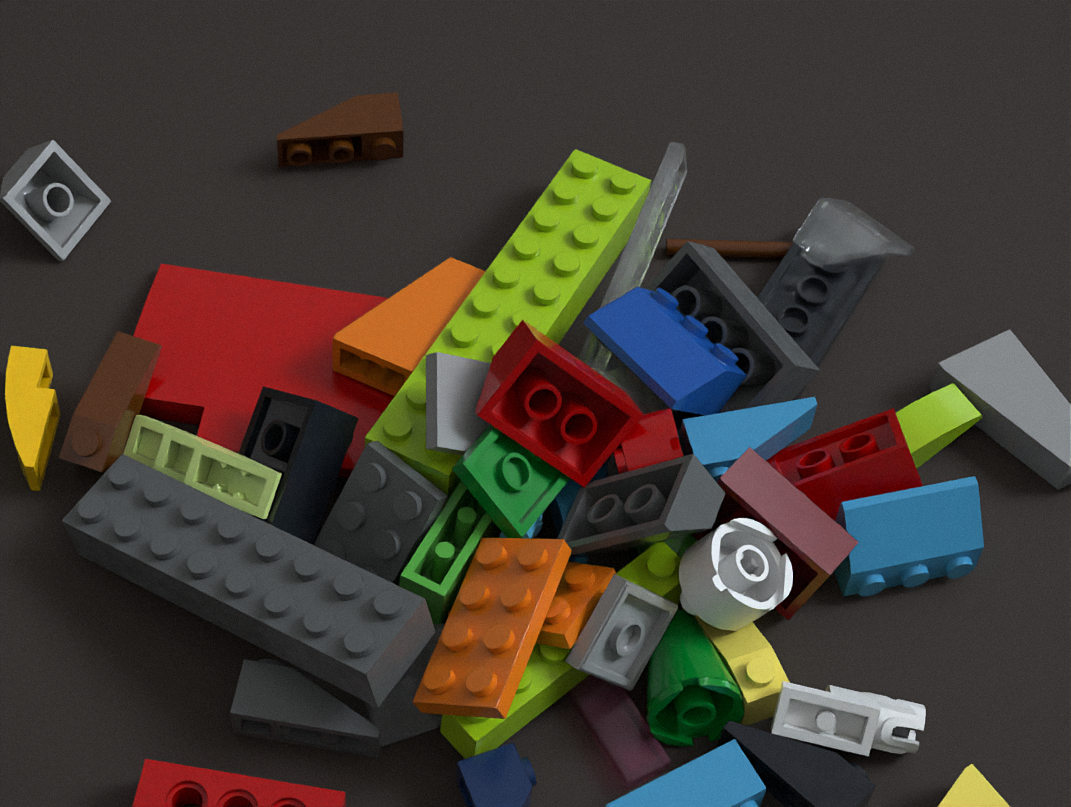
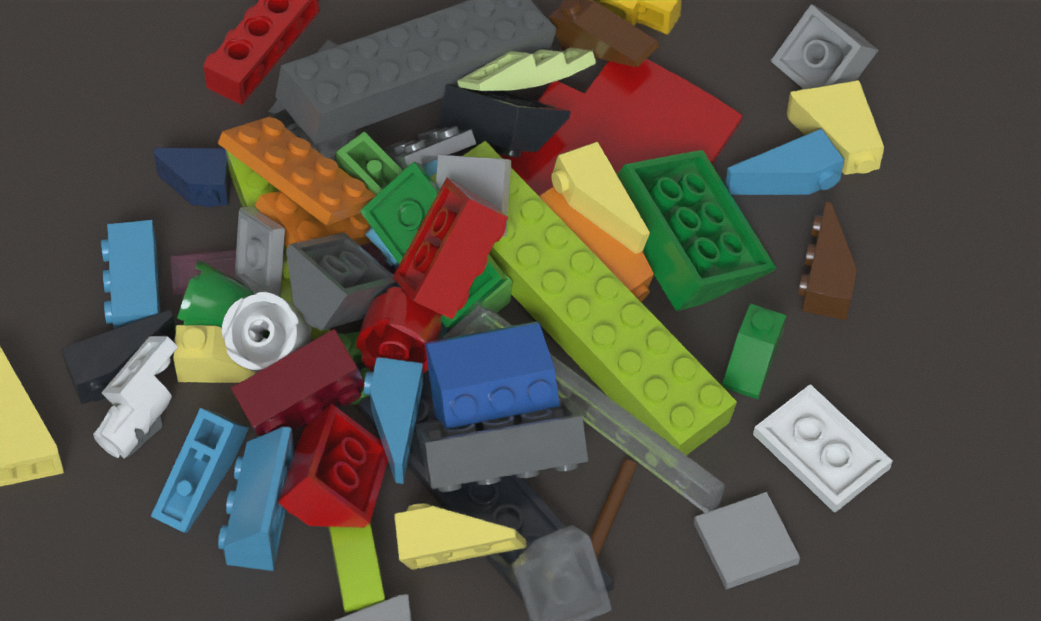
camera: 115 degrees right, 0 degrees up
none -> dark azure slope [151,408,249,533]
none -> light yellow slope [395,504,526,570]
none -> light yellow slope [551,142,650,254]
none -> green slope [617,150,776,311]
none -> light grey tile [694,492,800,590]
none -> green slope [722,303,787,400]
none -> dark azure slope [725,129,844,195]
none -> white plate [753,384,892,513]
none -> light yellow slope [787,80,884,175]

